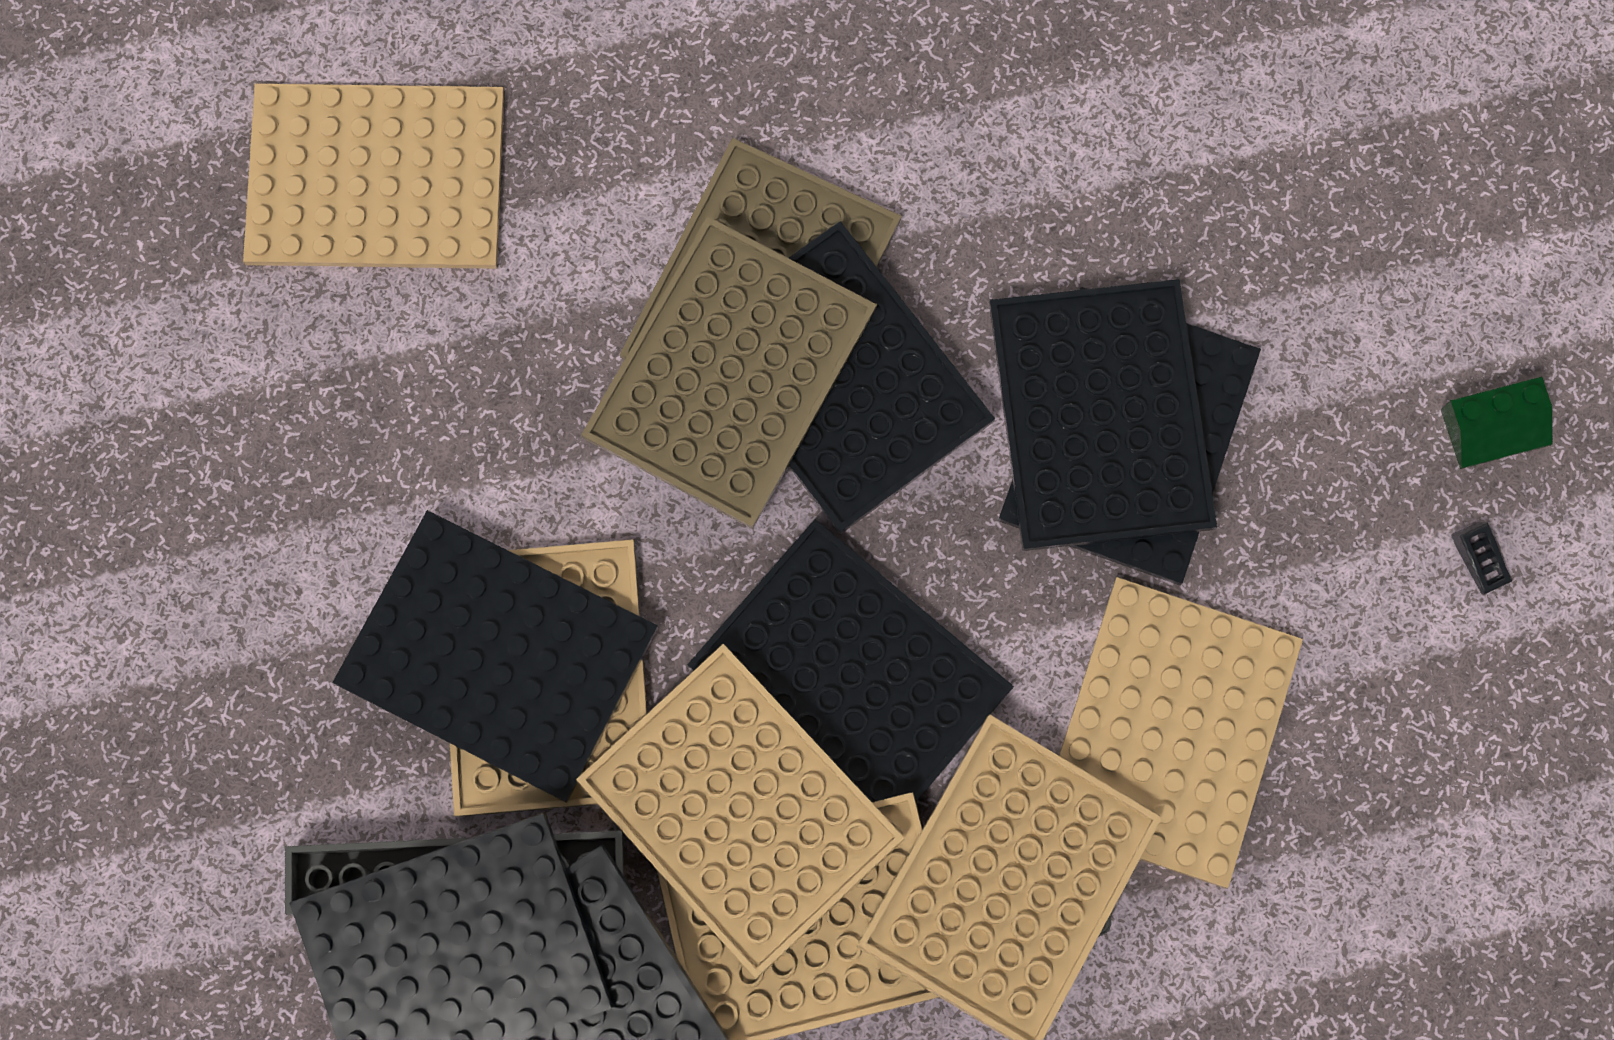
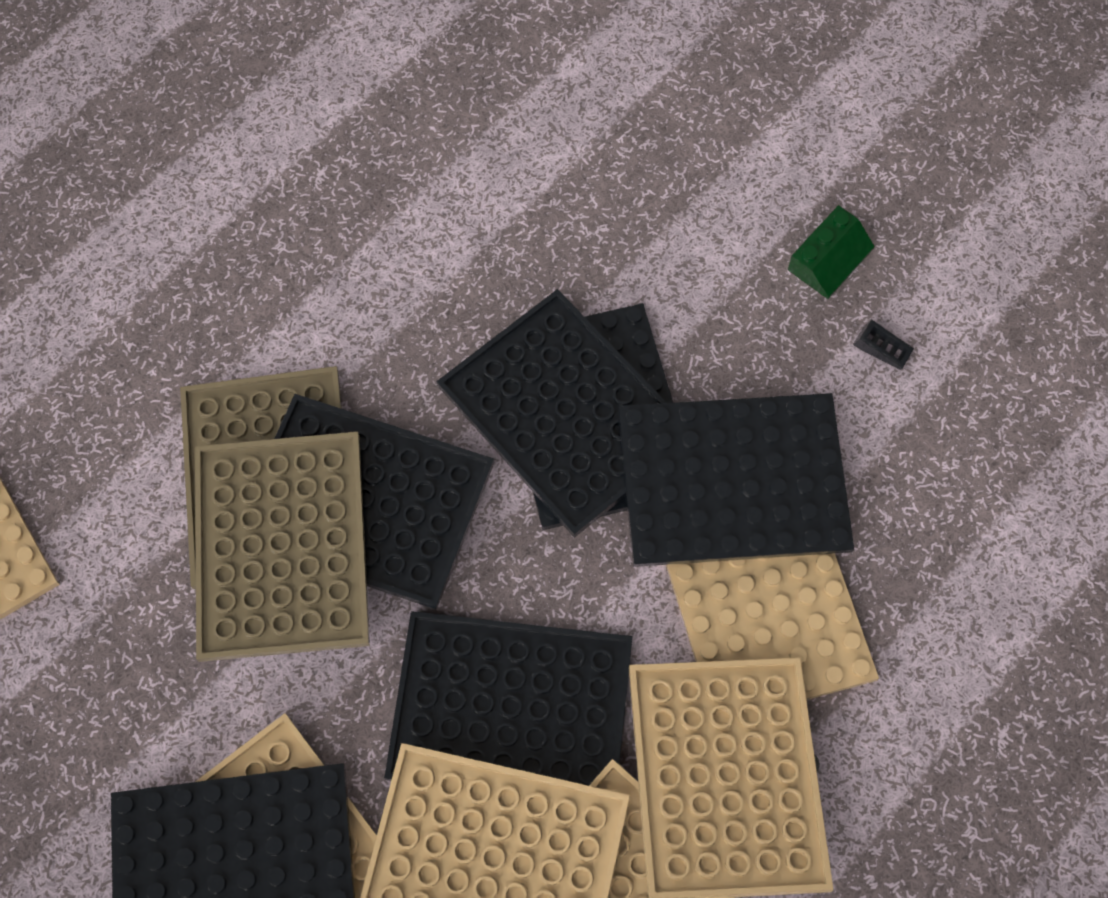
camera: 30 degrees left, 10 degrees down
none -> black plate [618,393,855,567]

